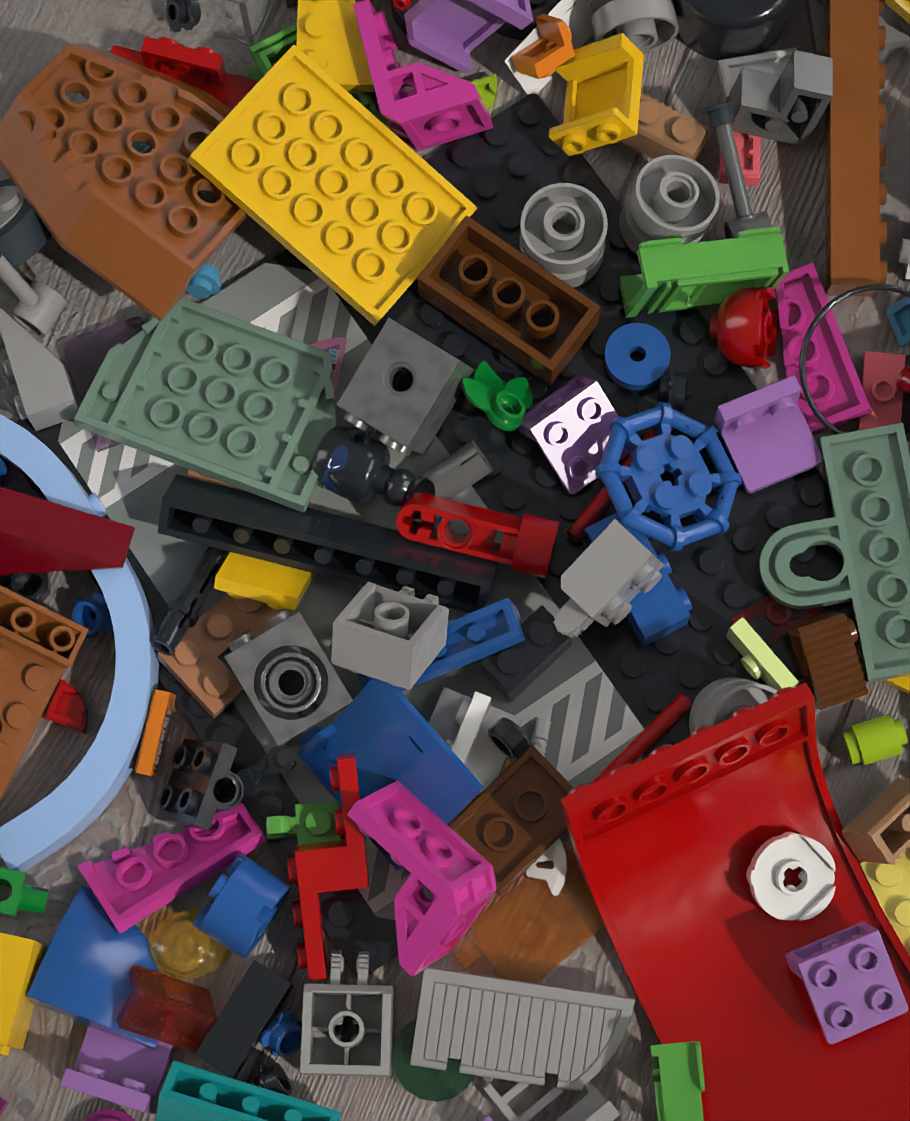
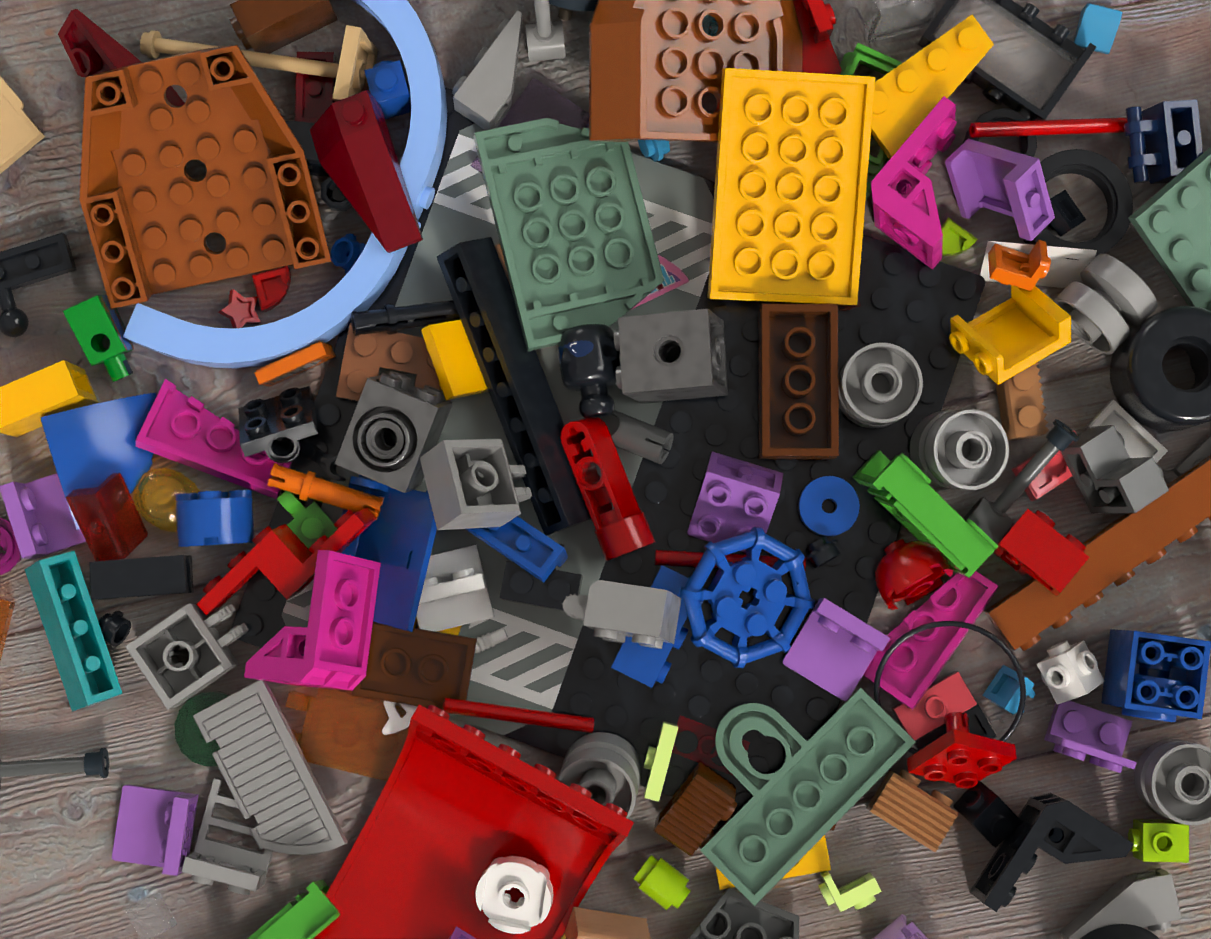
camera: 55 degrees right, 10 degrees up
blue plate [259,1010,302,1057] -> none
green plate [461,361,533,431] -> none
black tile [487,717,530,759] -> none
none -> red piece [218,289,261,328]
none -> orange pin [267,463,384,521]
none -> red brick [993,509,1090,597]

